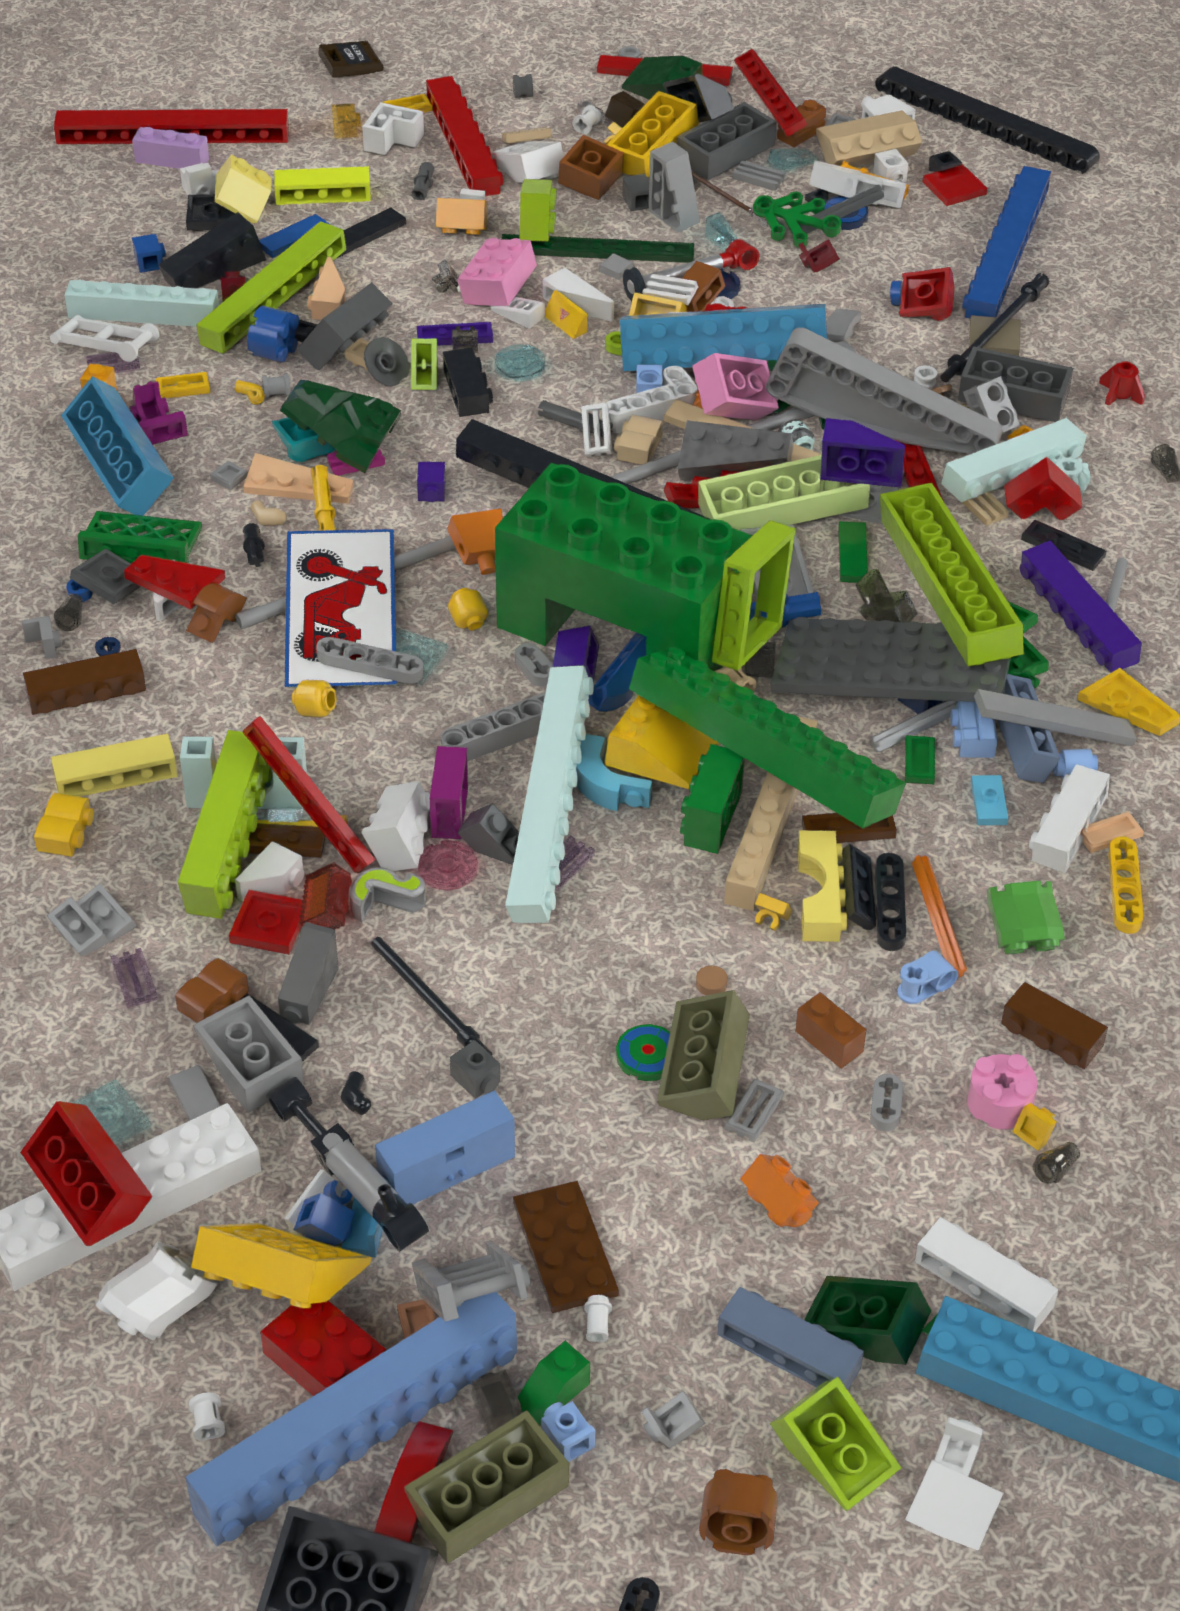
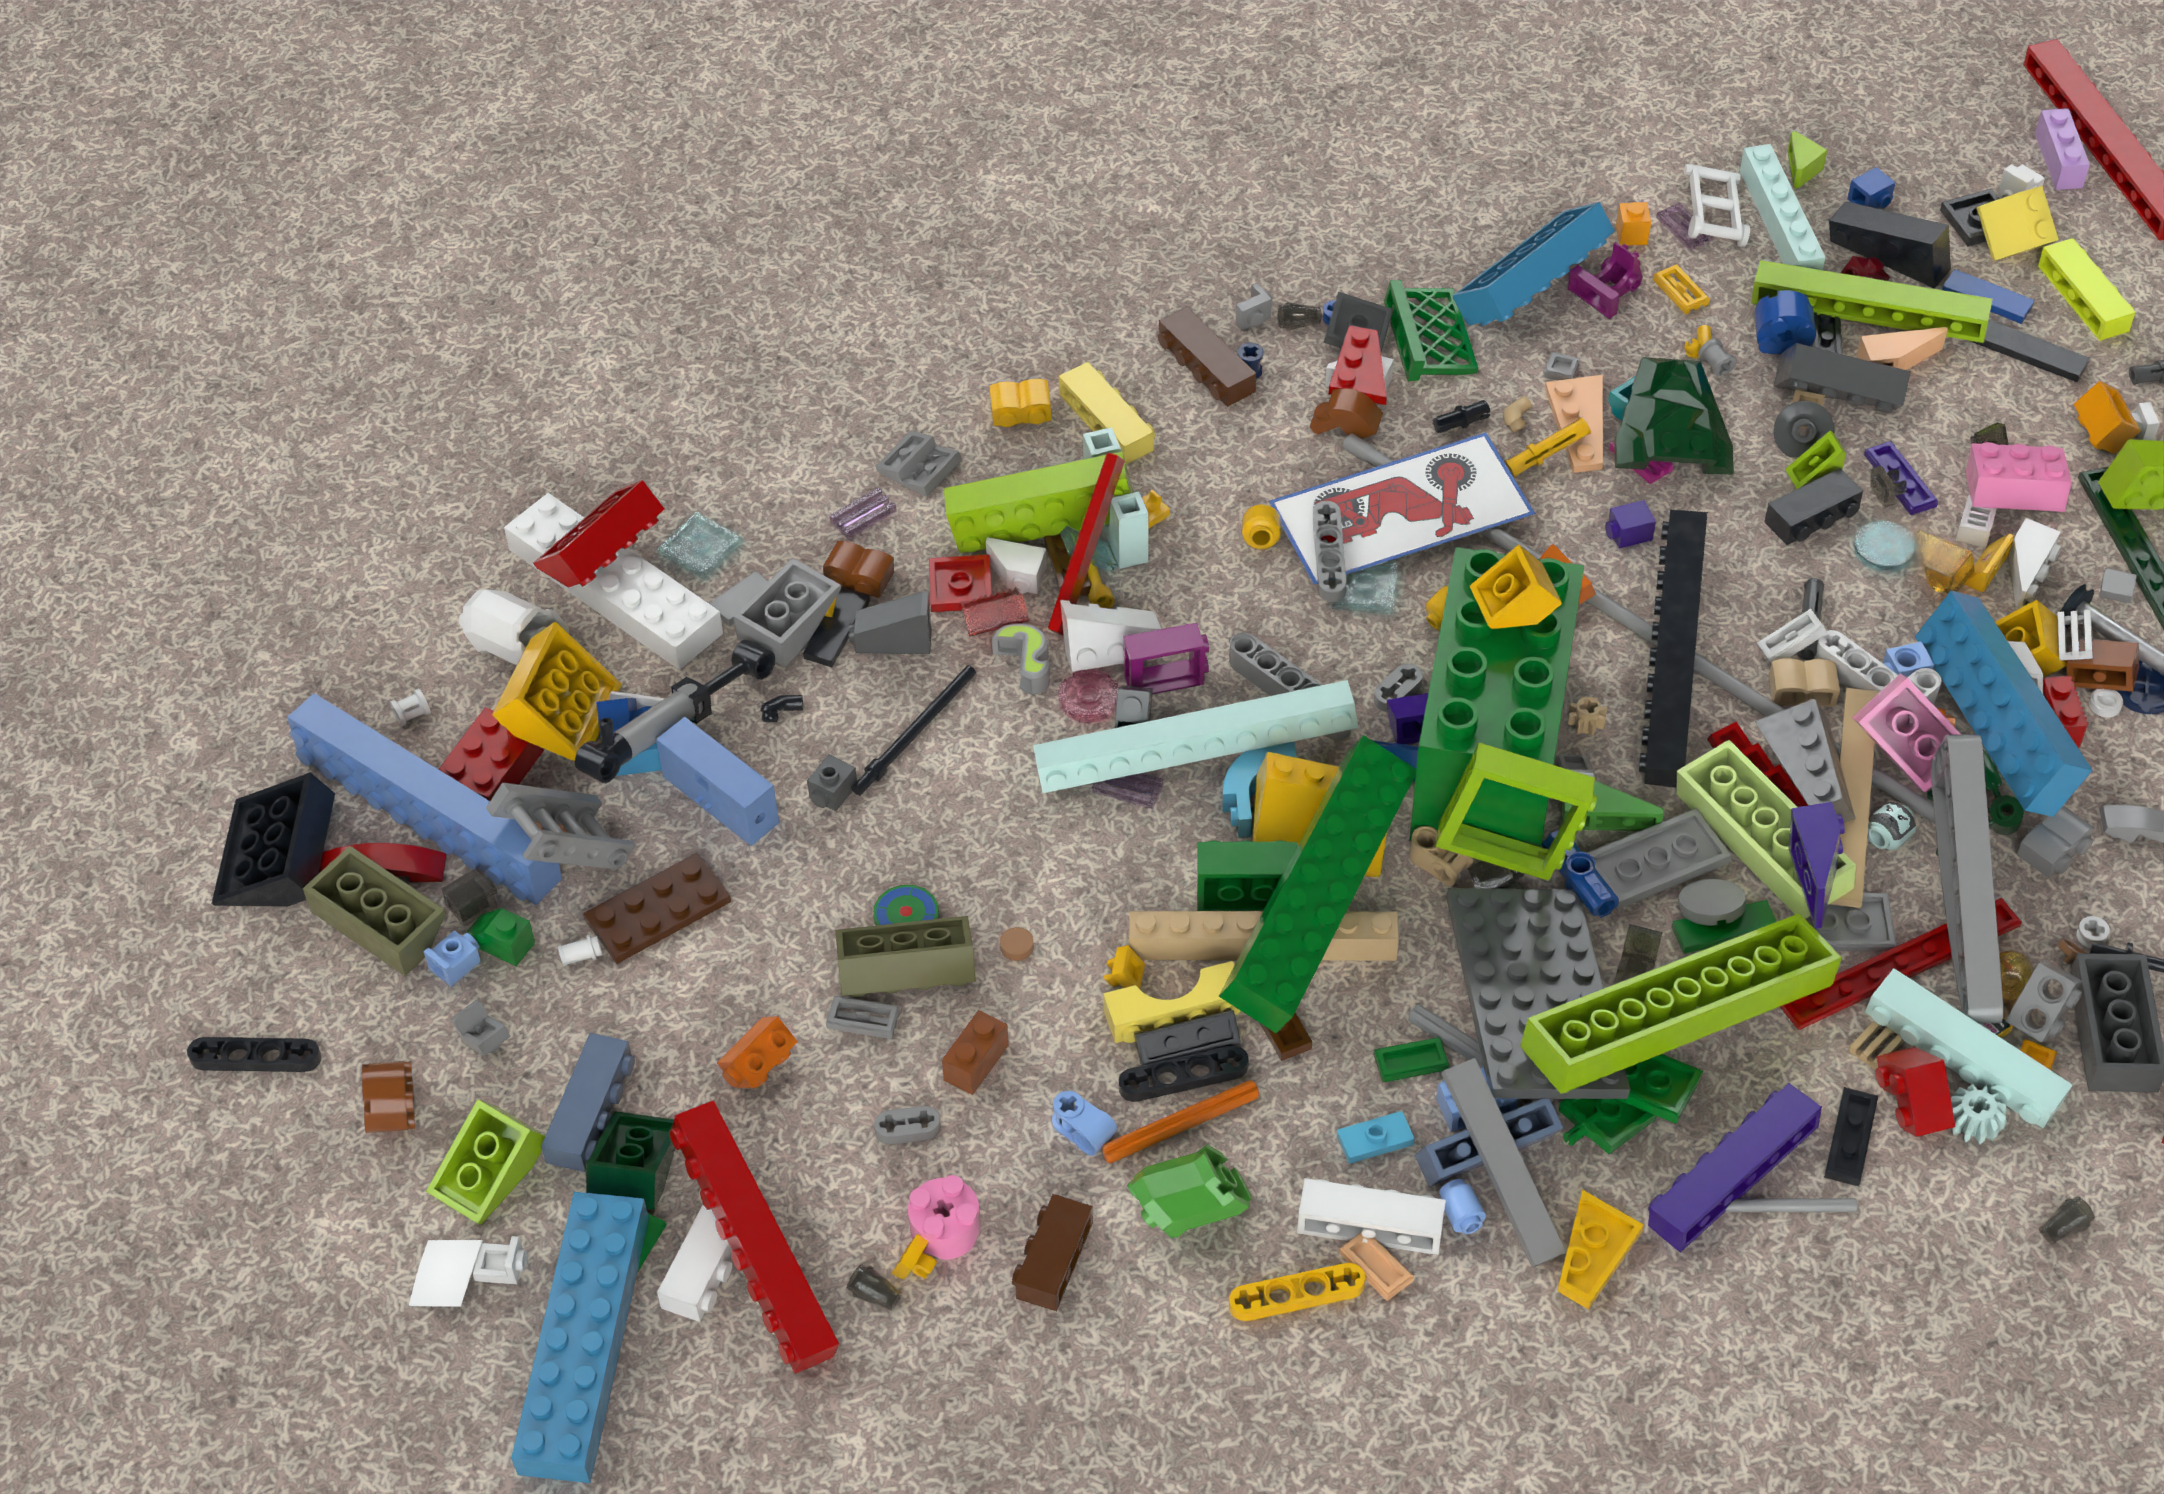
camera: 75 degrees right, 5 degrees up
none -> red brick [670,1100,839,1374]
none -> yellow slope [1470,545,1562,629]
none -> light grey tile [1678,879,1746,926]
none -> lime slope [1787,131,1827,188]
none -> clear yellow slope [1916,529,1975,594]

